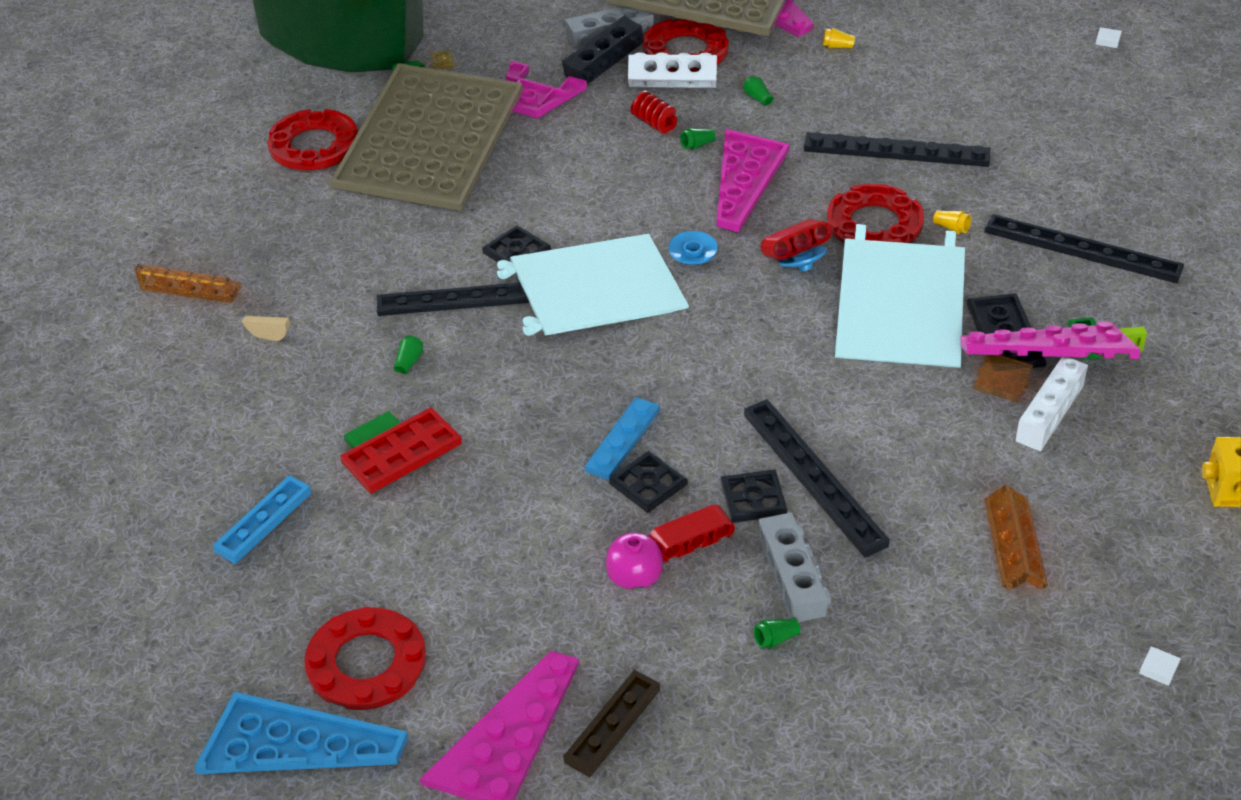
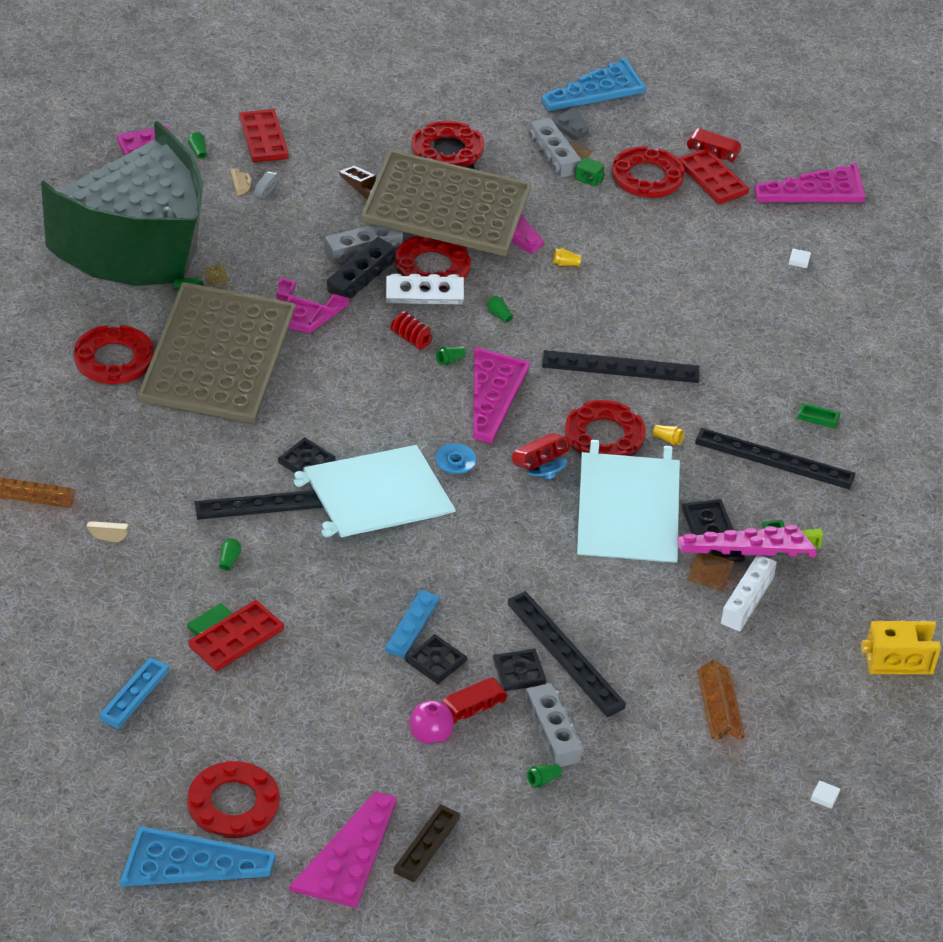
camera: 10 degrees left, 0 degrees up
none -> green tile [797,403,841,429]

